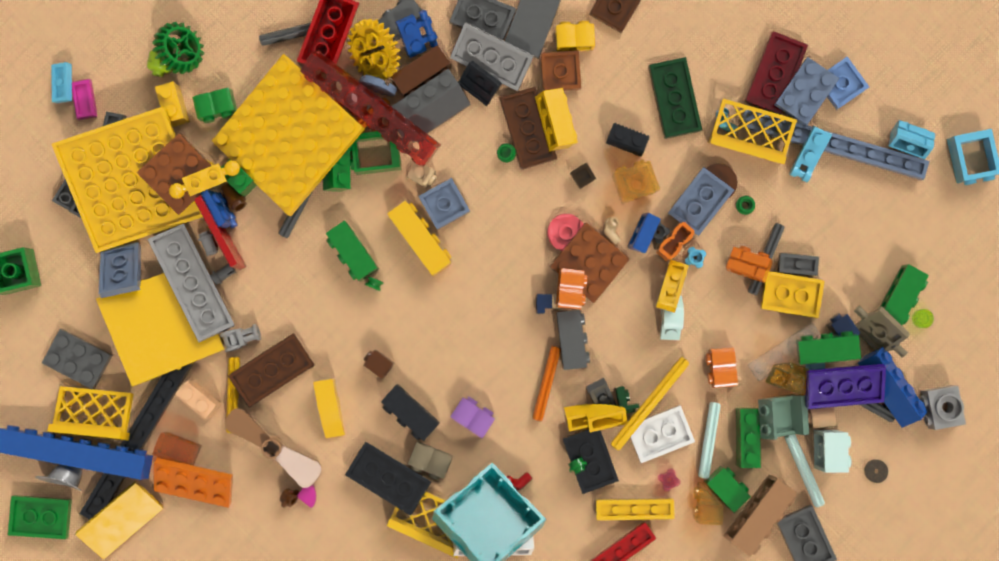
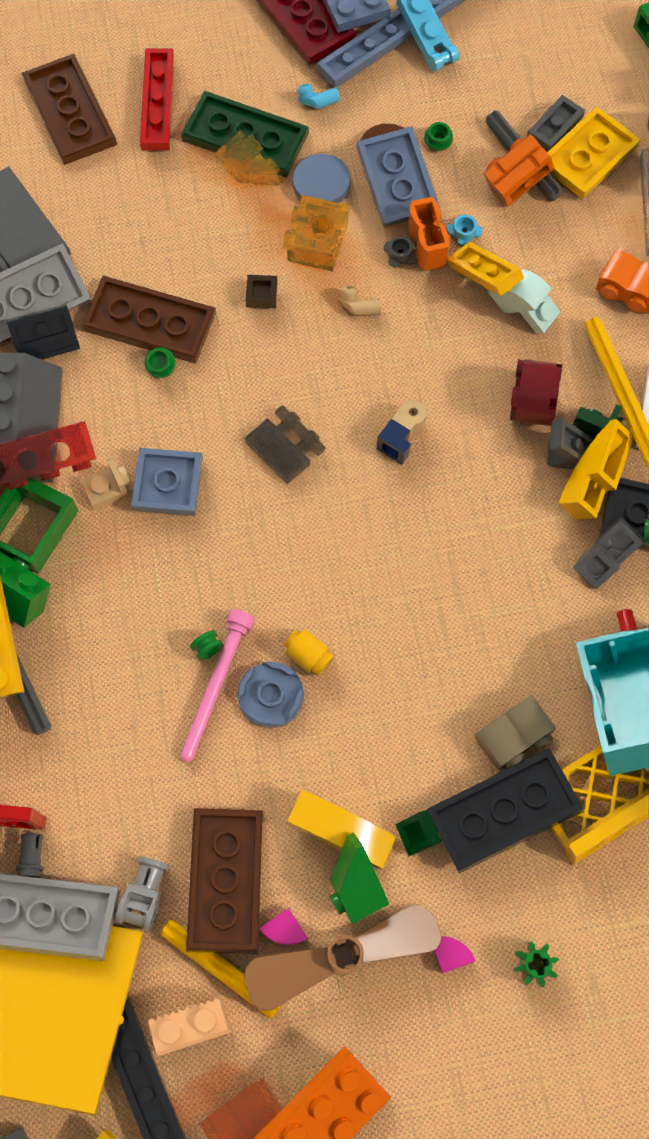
camera: 60 degrees left, 15 degrees down
reddish brown plate [280,488,299,508] -> none
green brick [326,220,379,282] -> none
reddish brown brick [363,350,395,379] -> none
black brick [381,384,441,441] -> none
yellow brick [387,200,452,277] -> none
medium lavender brick [450,396,495,438] -> none
orange axle [533,346,561,421] -> none
yellow brick [535,88,578,151] -> none
dark orange plate [541,50,582,91] -> none
coral tile [547,214,583,251] -> none
dark orange plate [549,222,630,303] -> none
yellow brick [555,21,595,52] -> none
orange brick [556,268,587,309] -> none
dark grey brick [556,310,590,370] -> none
black brick [606,123,650,157] -> none
blue slope [627,213,660,253] -> none
yellow fence [708,99,797,164] -> none
none -> red plate [140,48,175,150]
none -> bright pink piece [181,609,255,762]
none -> clear yellow slope [214,130,283,186]
none -> sand blue tile [237,661,304,729]
none -> clear smoke plate [245,405,326,484]
none -> dark pink tile [259,908,308,945]
none -> yellow brick [284,629,334,676]
none -> sand blue tile [293,153,351,208]
none -> green slope [330,832,389,924]
none -> dark green tile [395,810,441,856]
none -> dark red brick [510,359,563,426]
none -> green gear [513,942,559,988]
none -> flat silver slope [573,517,644,589]

